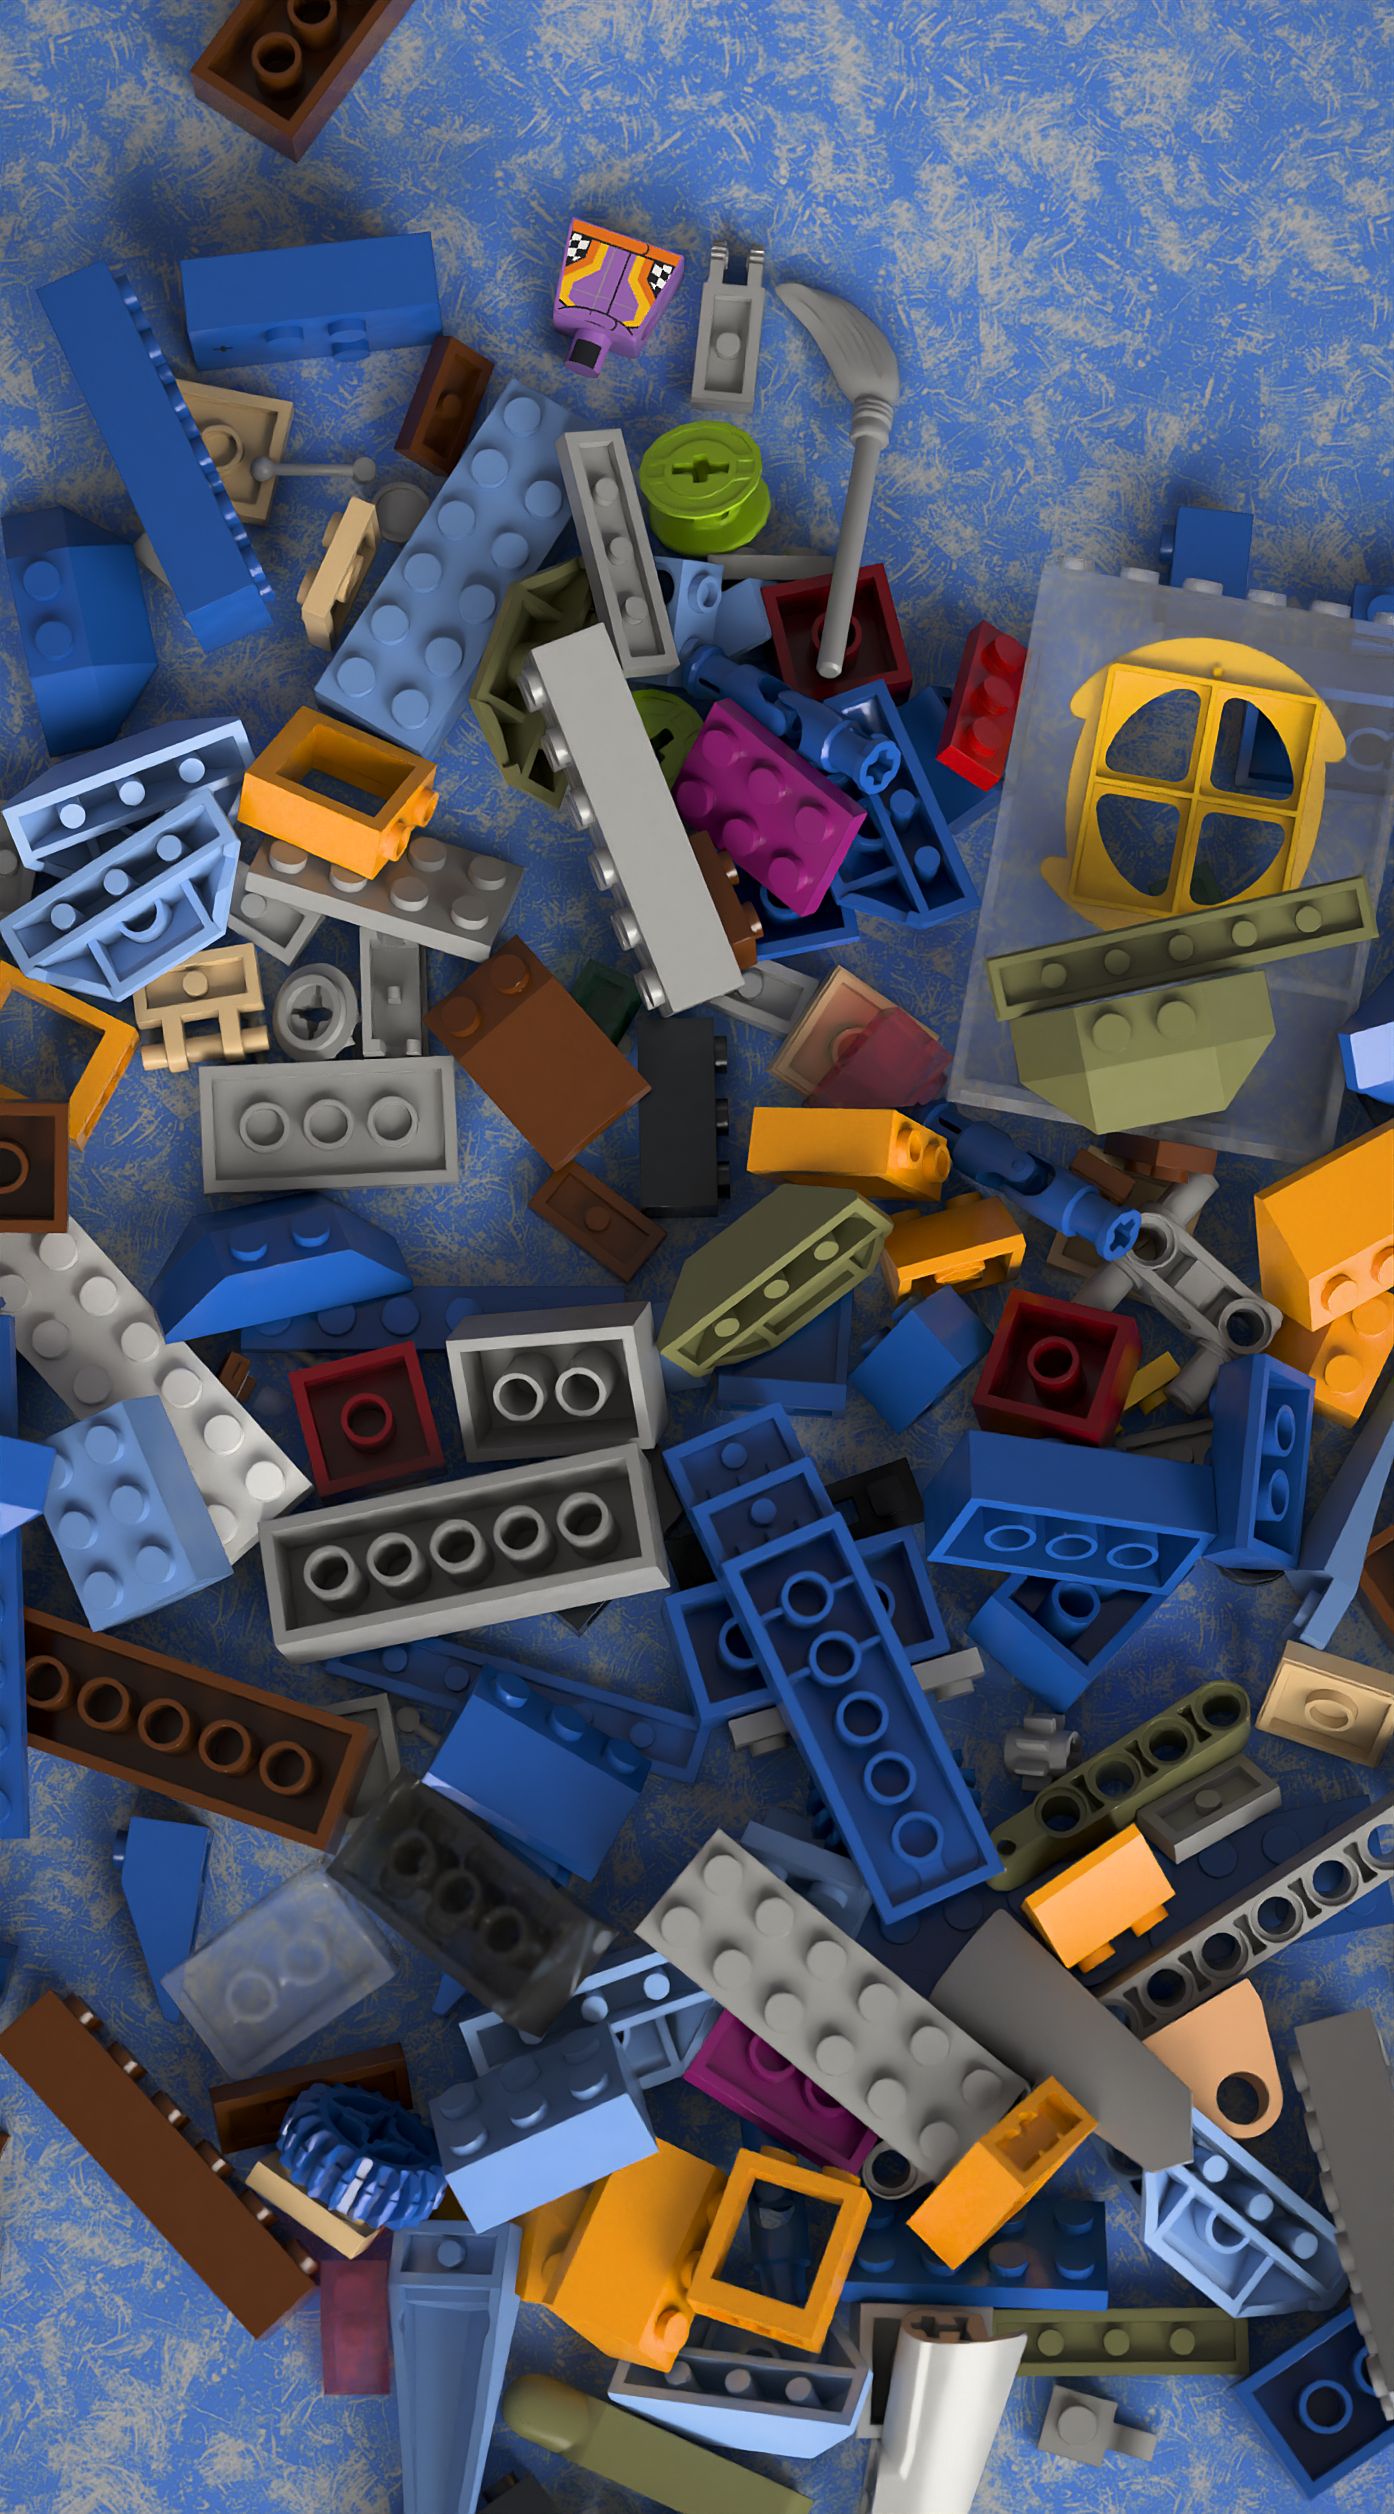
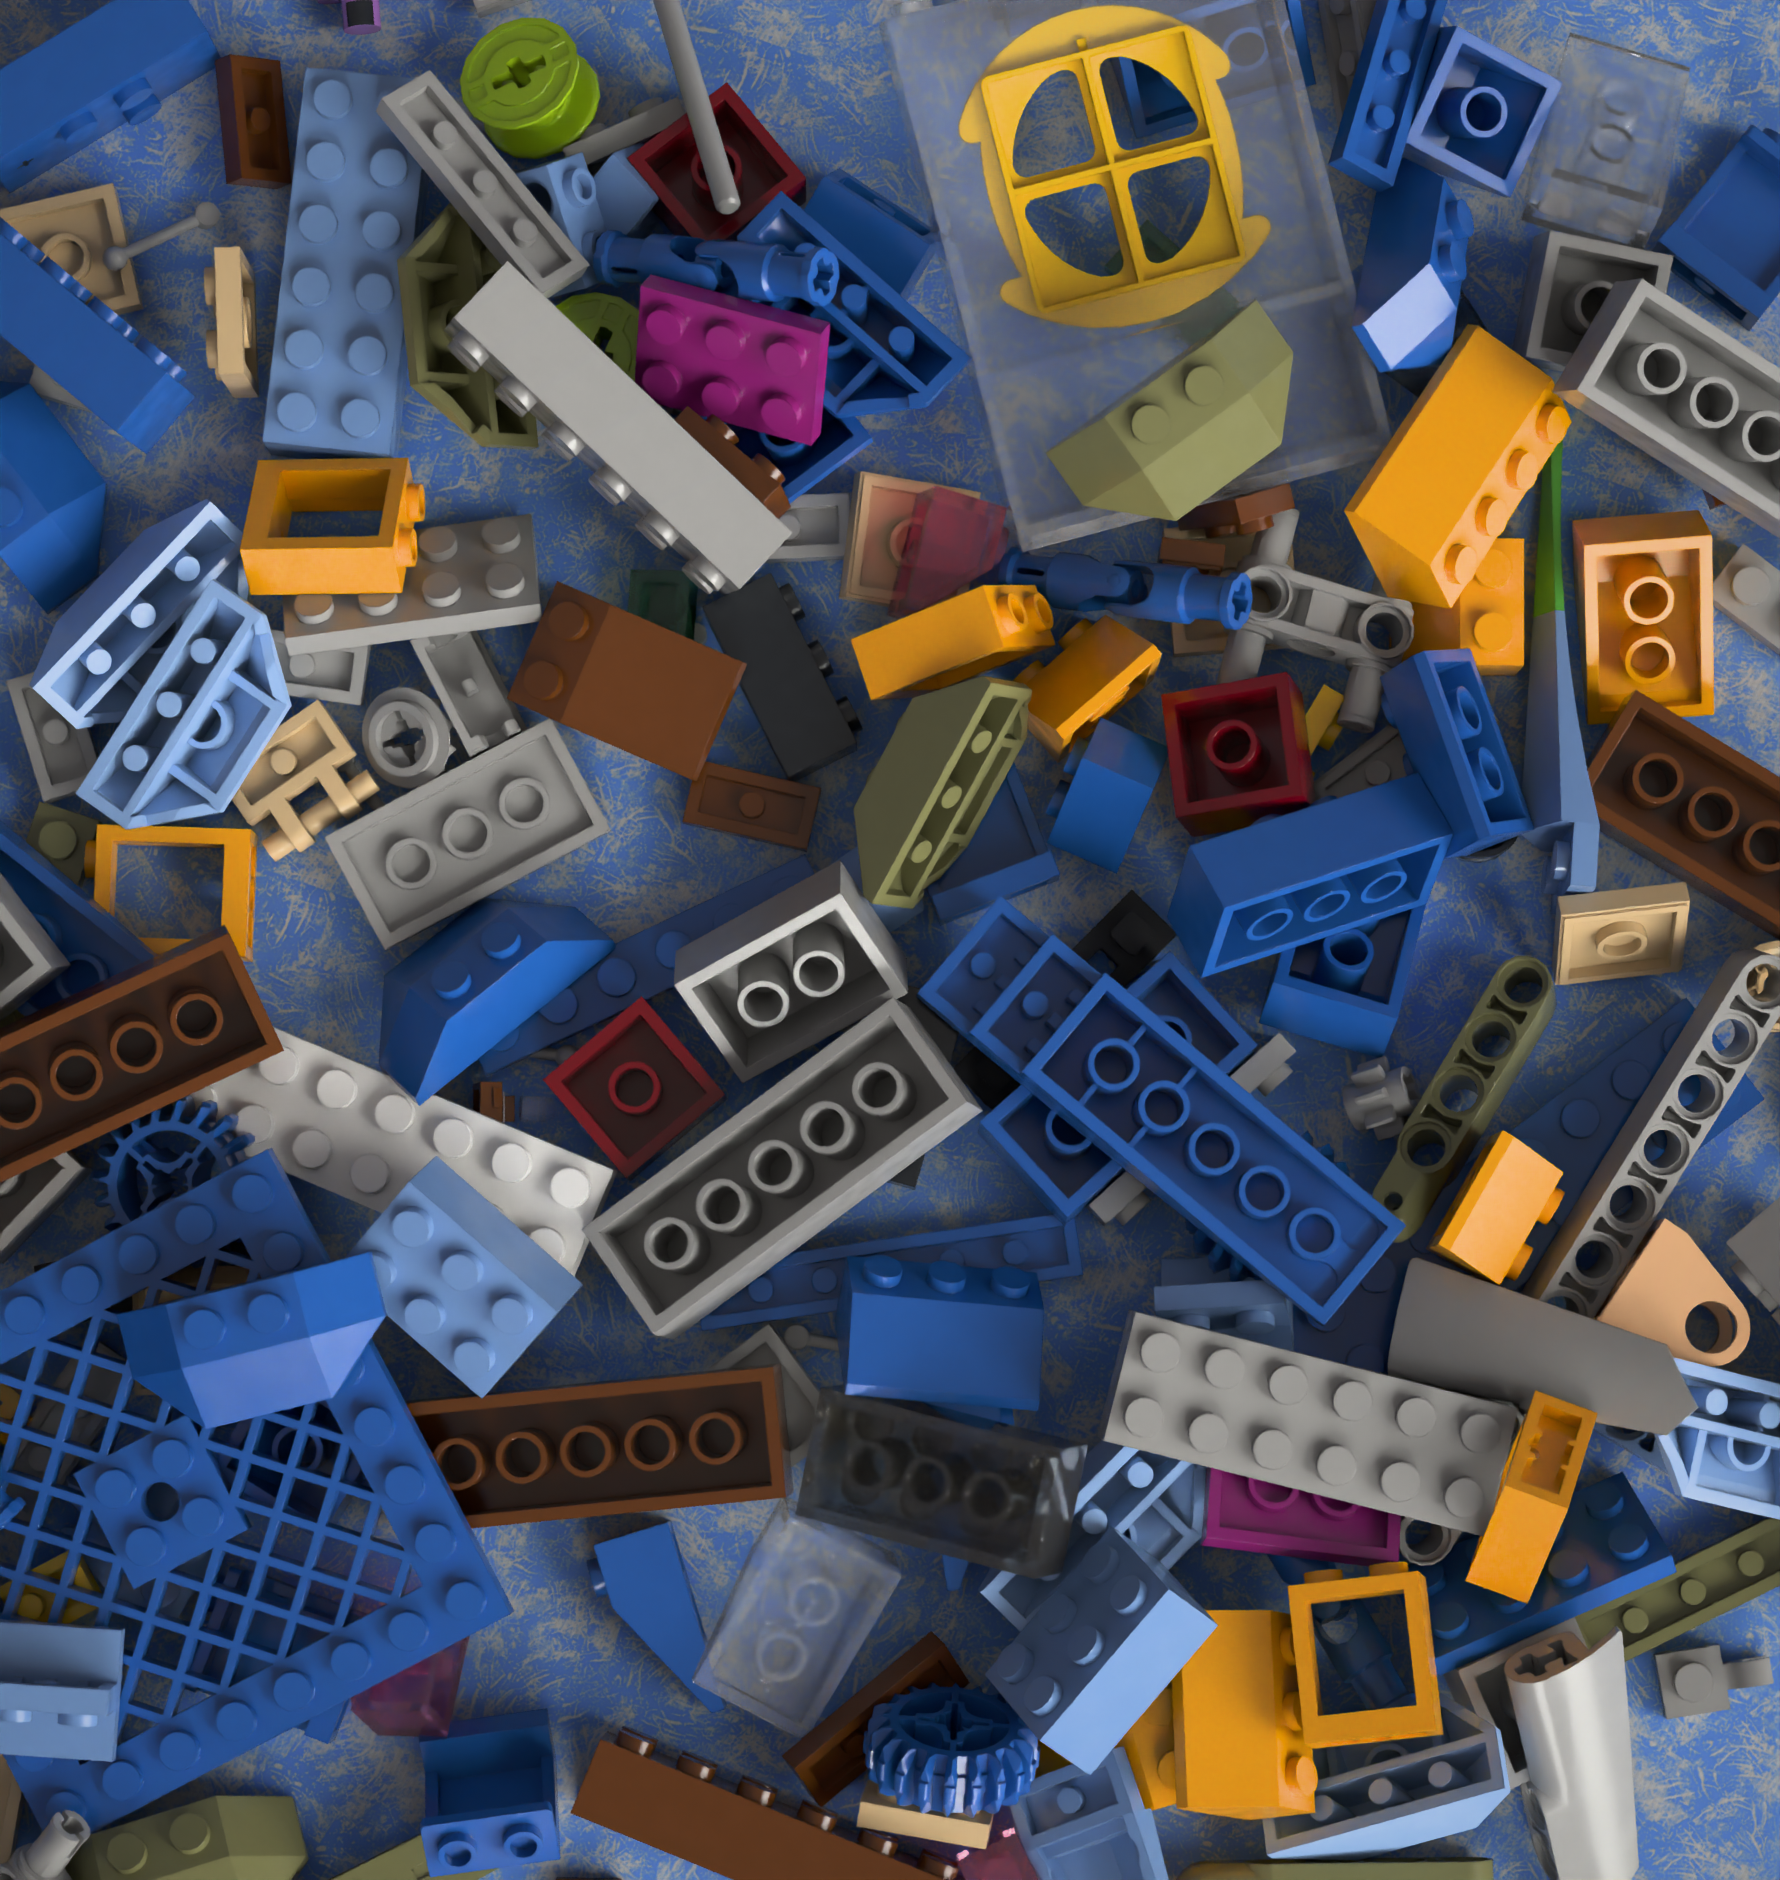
camera: 25 degrees left, 5 degrees up
light grey piece [371,482,431,545] -> none
red plate [935,619,1033,792] -> none
olive tile [983,874,1379,1022] -> none
light grey plate [1136,1752,1282,1864] -> none

